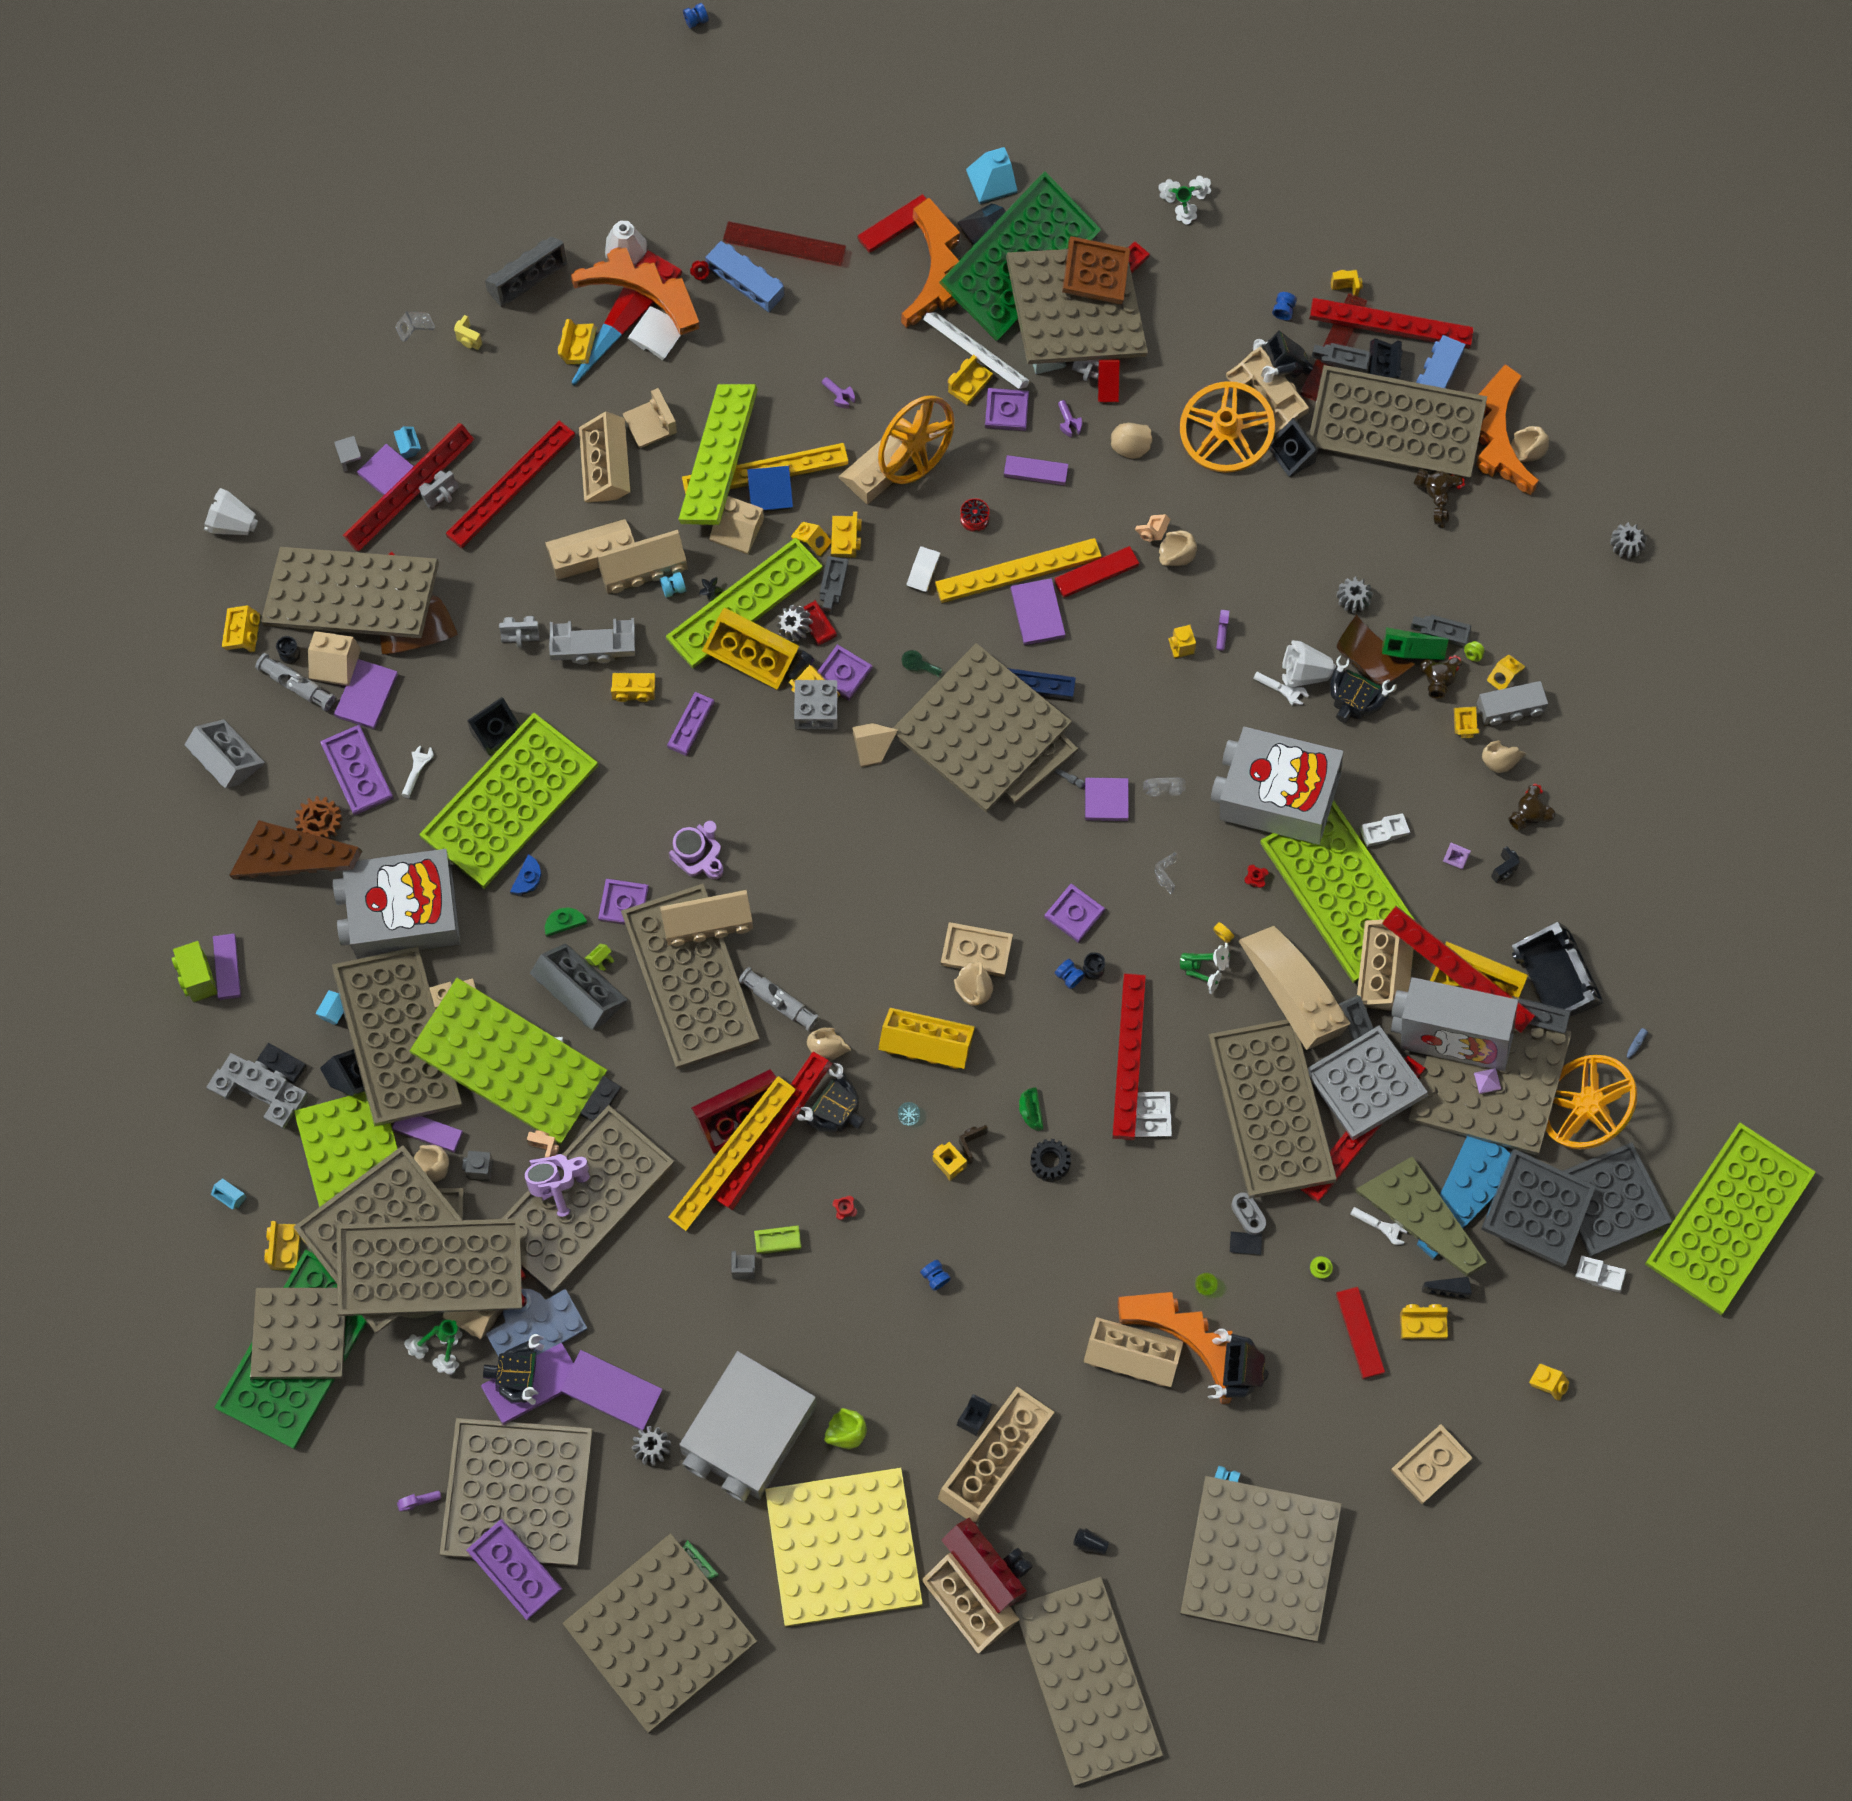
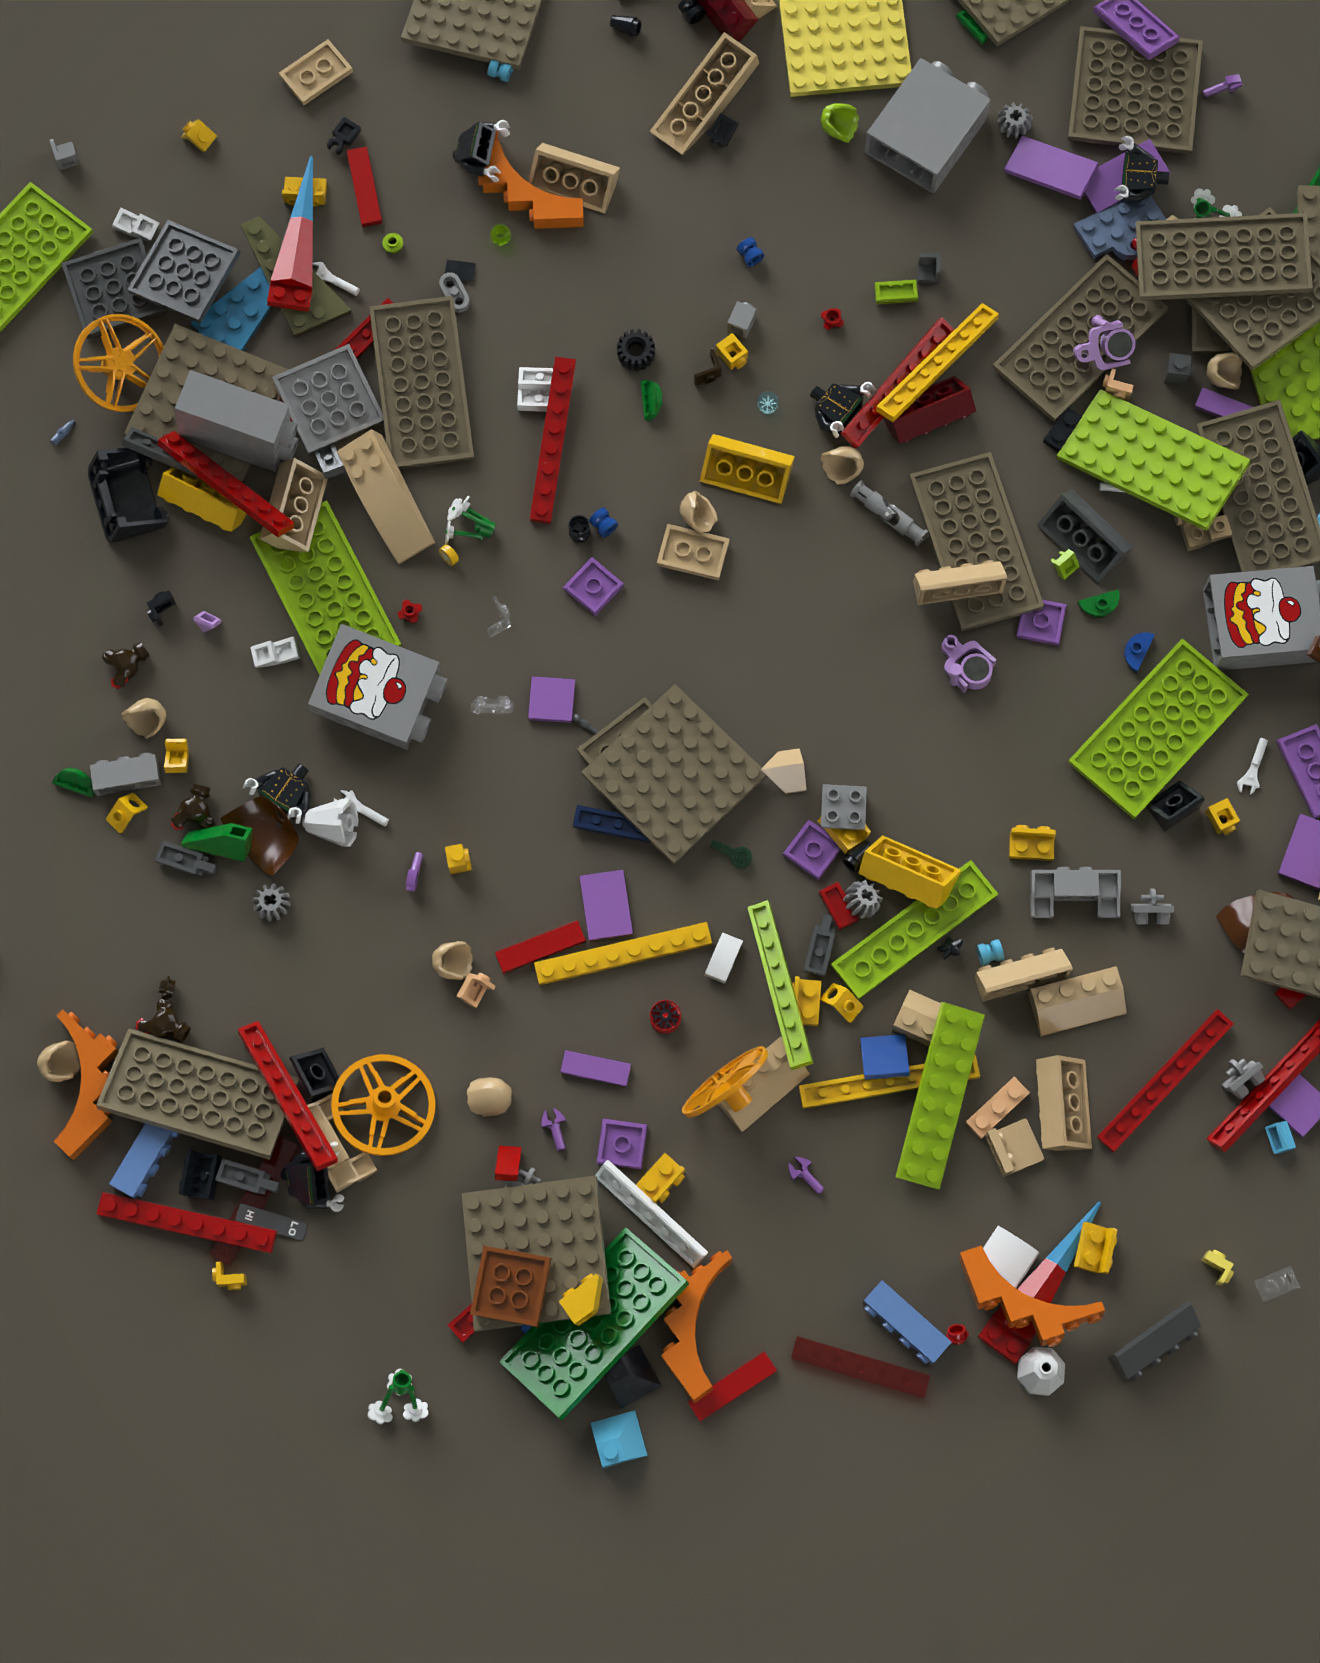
camera: 175 degrees left, 5 degrees up
medium lavender tile [667,692,714,756] -> none
blue wheel [1272,292,1297,320] -> none
black slope [1422,1277,1472,1299] -> none
lime plate [1464,641,1485,662] -> none
none -> light grey panel [49,139,80,170]
none -> green plate [52,768,95,797]
none -> dark grey sticker [235,1204,307,1240]
none -> red plate [238,1021,338,1171]
none -> plate [267,156,313,312]
none -> black plate [327,117,361,155]
none -> yellow slope [559,1274,603,1326]
none -> light grey brick [727,301,757,339]
none -> lime plate [747,900,814,1070]
none -> light nougat plate [965,1076,1030,1139]
none -> yellow brick [1205,798,1240,835]

